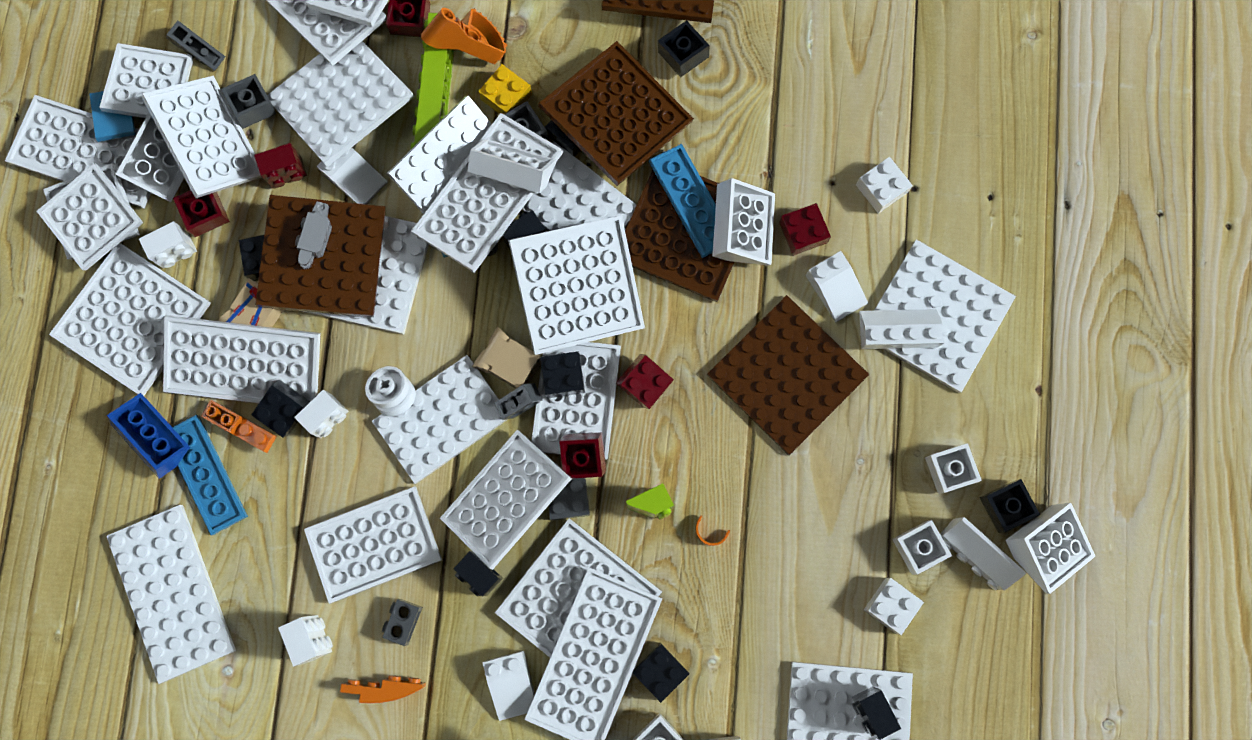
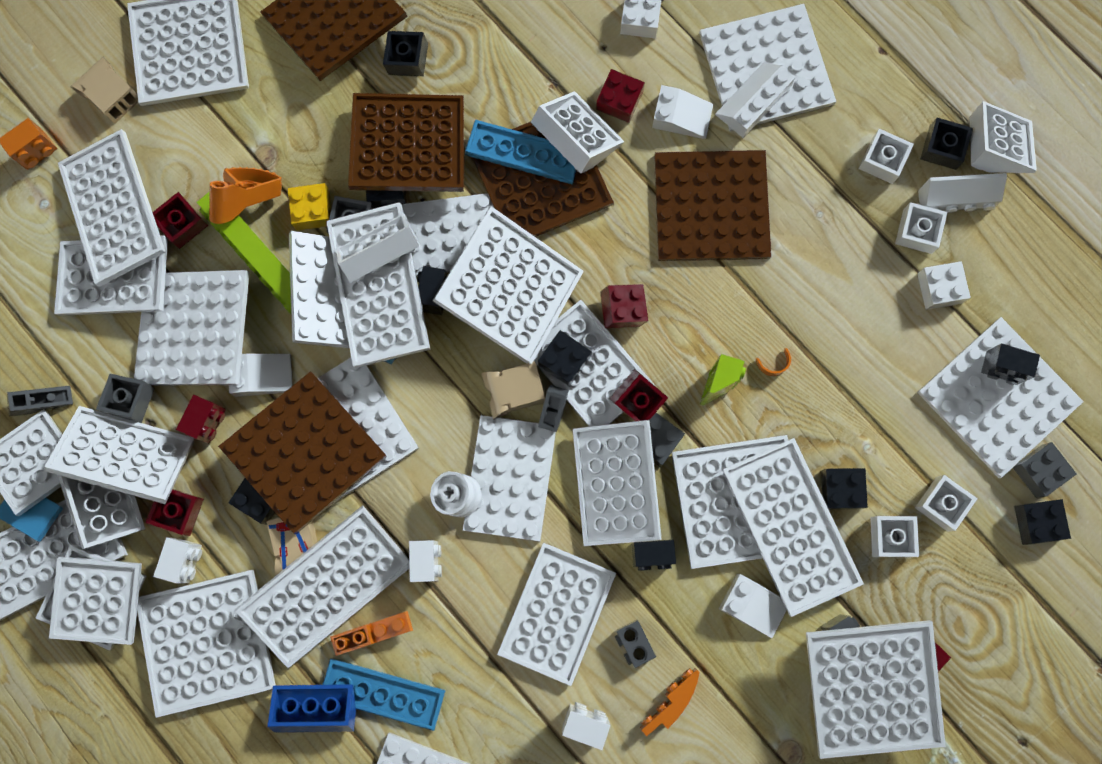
camera: 45 degrees left, 0 degrees up
black brick [251,380,311,438] -> none
light grey hinge [295,201,332,269] -> none

